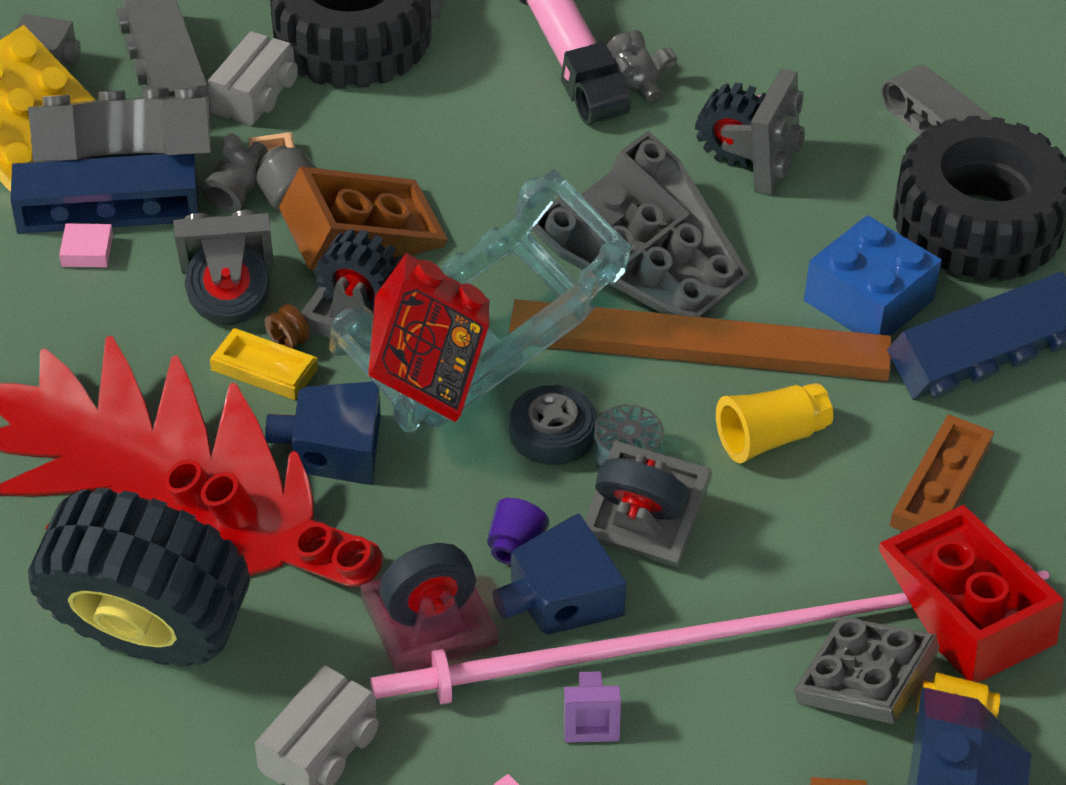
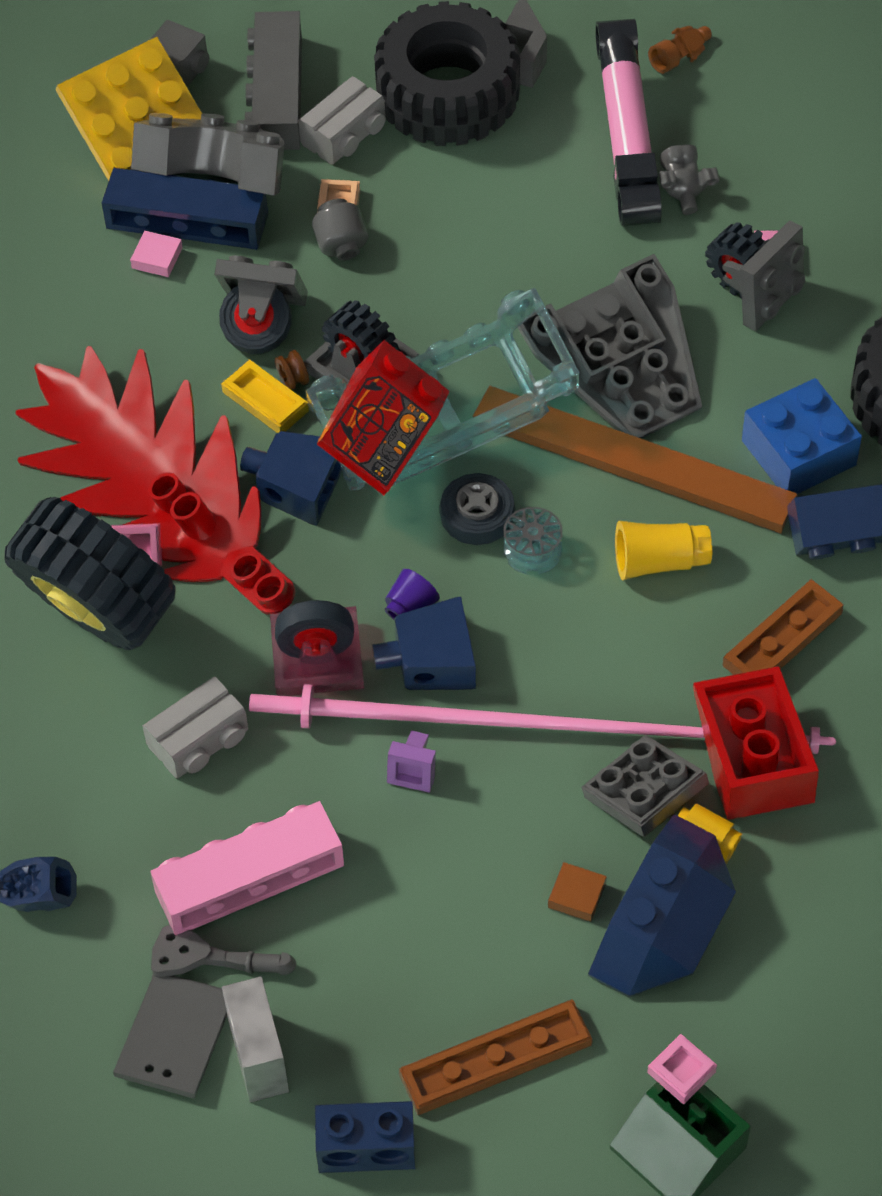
camera: 20 degrees right, 10 degrees up
dark grey piece [202,133,268,213] -> none
dark orange slope [279,166,448,270] -> none
dark grey plate [585,440,712,568] -> none

